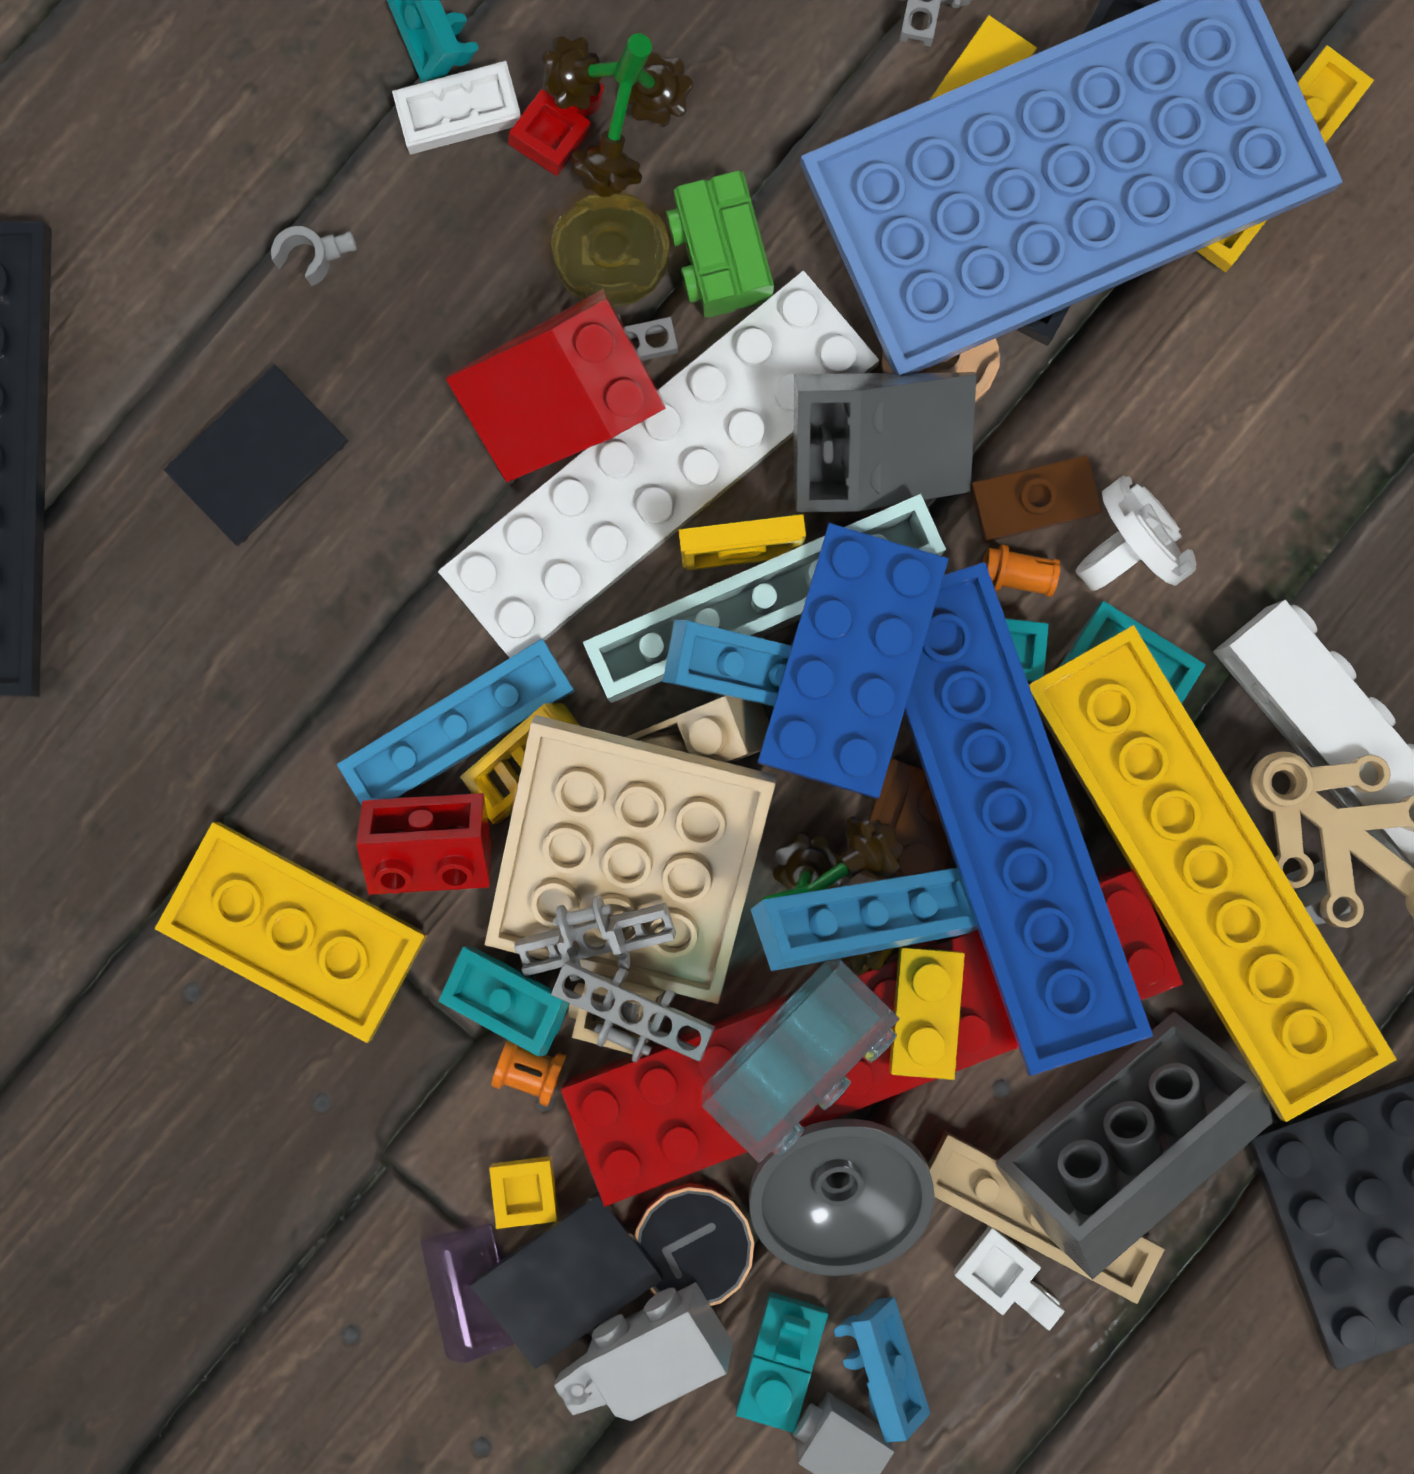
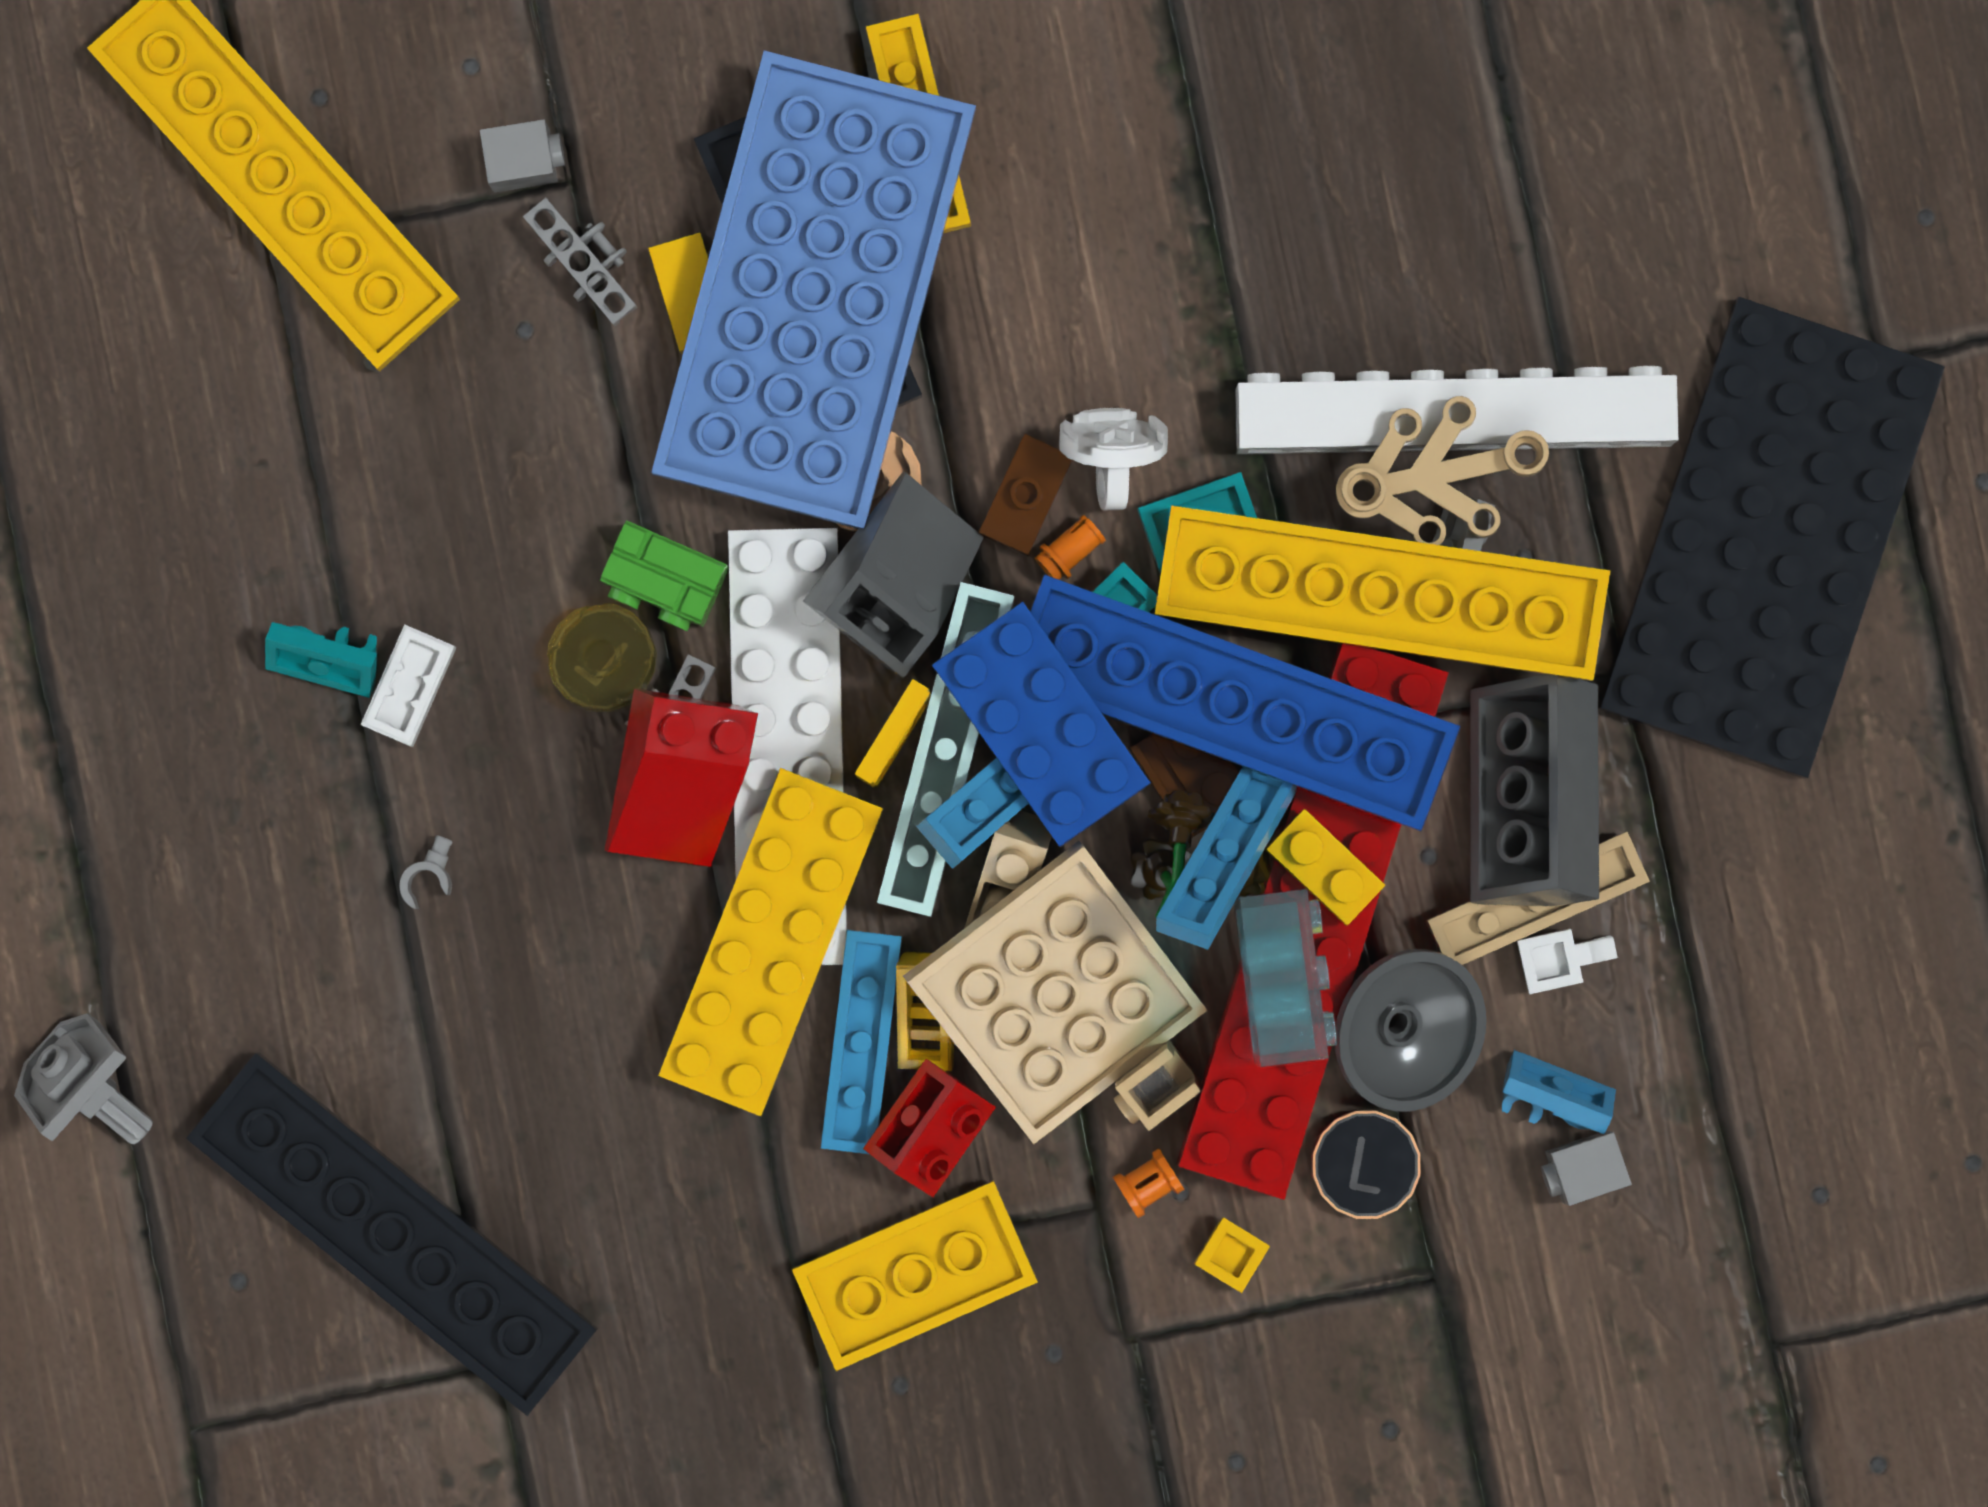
camera: 55 degrees left, 0 degrees up
black piece [164,365,349,546] -> none
clear purple slope [421,1224,515,1364] -> none
teal plate [438,947,570,1056] -> none
black piece [470,1191,663,1369] -> none
red plate [508,82,604,177] -> none
light grey piece [514,896,676,981] -> none
dark brown plant [542,33,694,197] -> none
light grey piece [551,961,715,1063] -> none
light grey hinge [554,1282,733,1421] -> none
teal plate [736,1291,828,1433] -> none
none -> yellow plate [658,768,883,1116]

